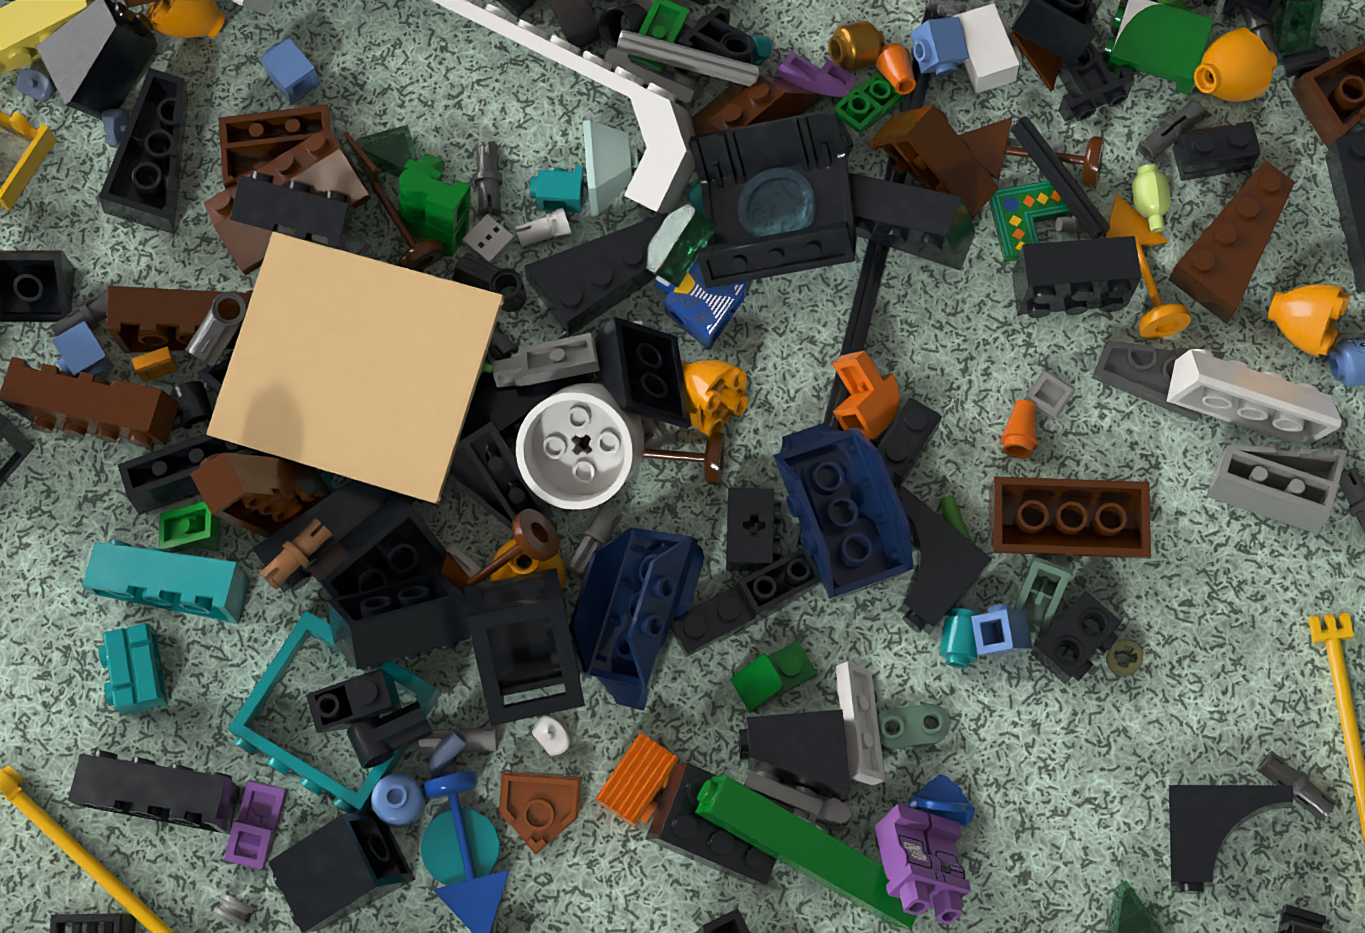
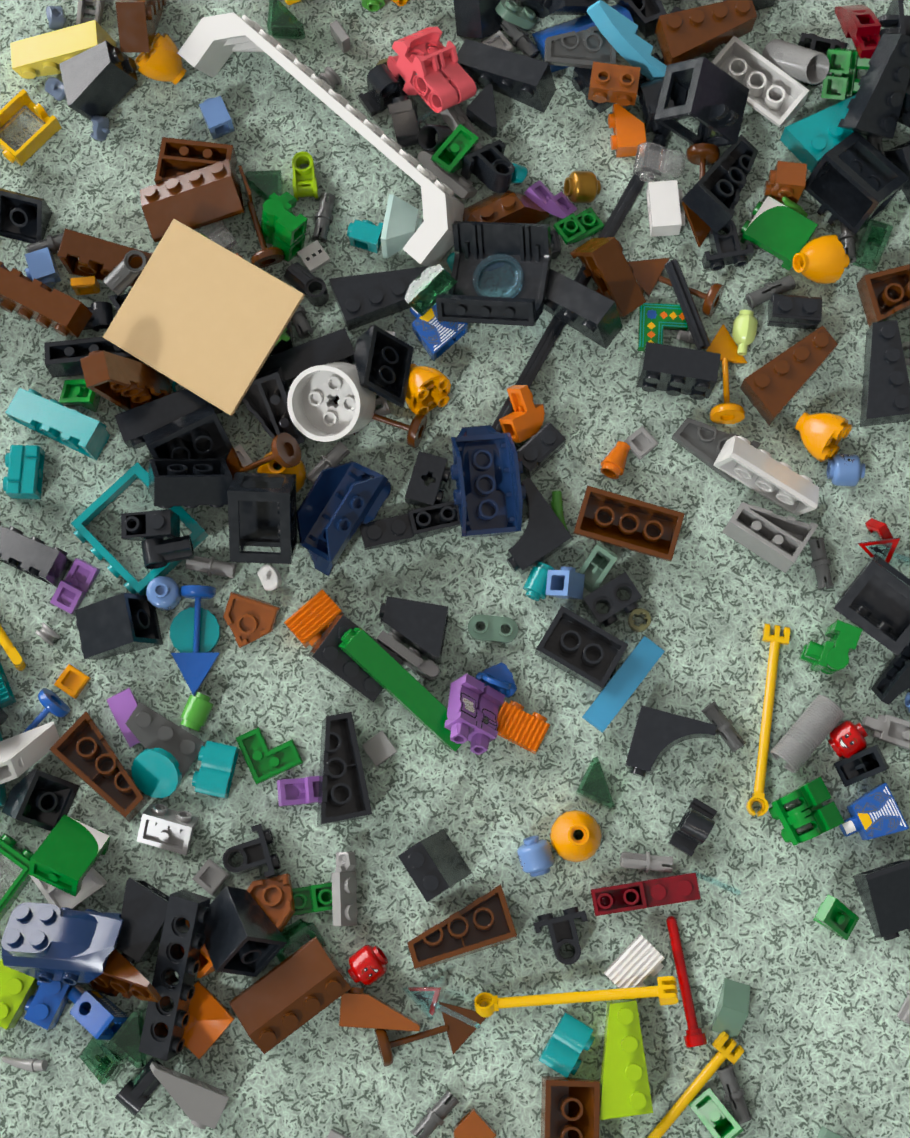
camera: 15 degrees right, 5 degrees up
black wedge [99,68,188,234] -> none
black wedge [230,171,355,249] -> none
medium nougat pin [259,518,332,590] -> none
sand blue arm [427,729,468,778] -> none
light grey hinge [492,333,600,387] -> none
white pin [515,207,572,248] -> none
light grey axle [617,30,760,86] -> none
green slope [730,640,817,713] -> none
white plate [835,661,885,785] -> none
orange cone [876,43,916,95] -> none
medium blue brick [911,16,969,76] -> none
black pin [1282,44,1330,78] -> none
none -> lime piece [292,151,319,201]
none -> orange brick [496,700,550,754]
none -> black brick [535,606,628,692]
none -> dark azure slope [582,636,665,733]

